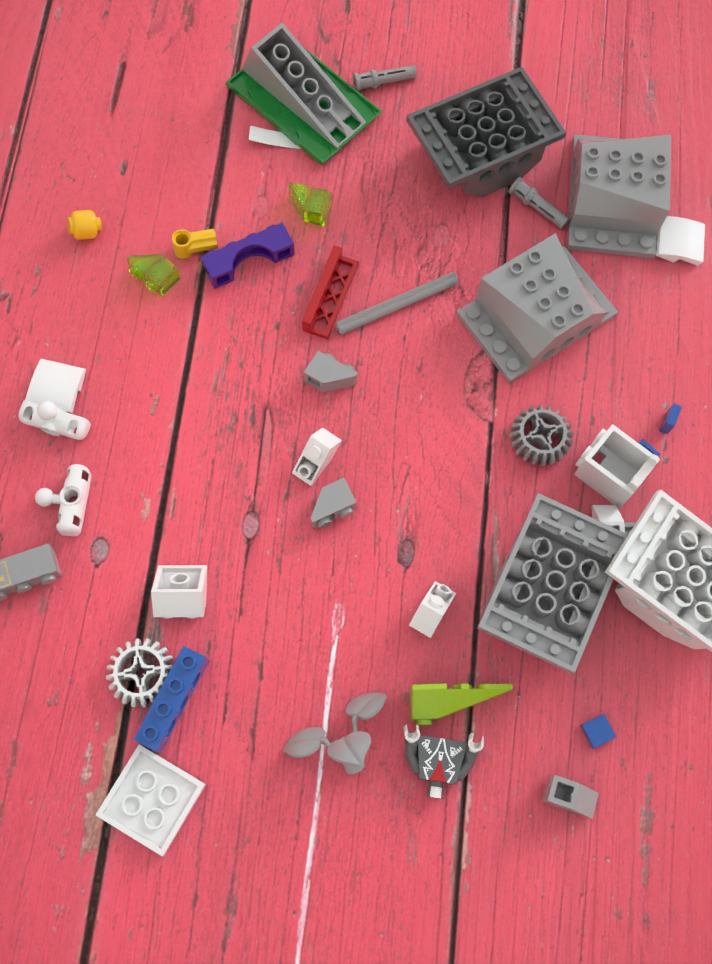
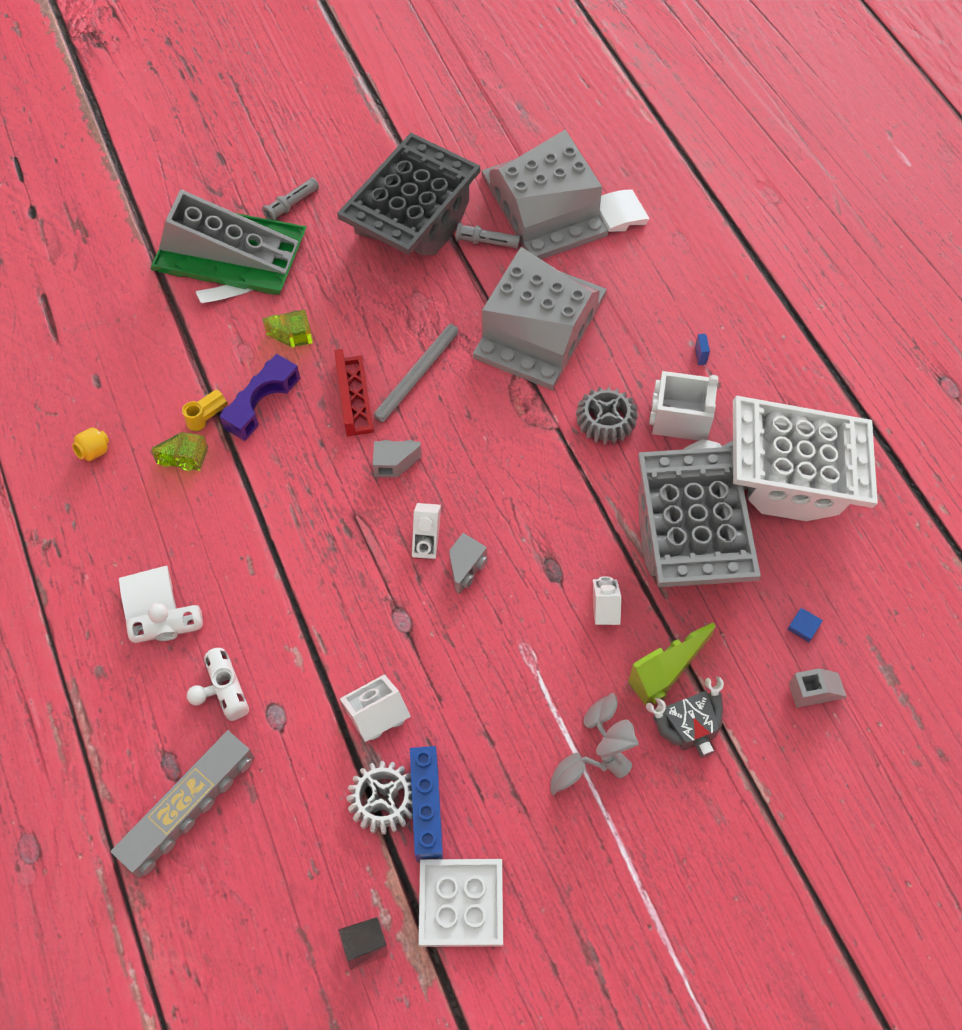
camera: 25 degrees left, 10 degrees down
none -> clear smoke piece [338,917,388,970]

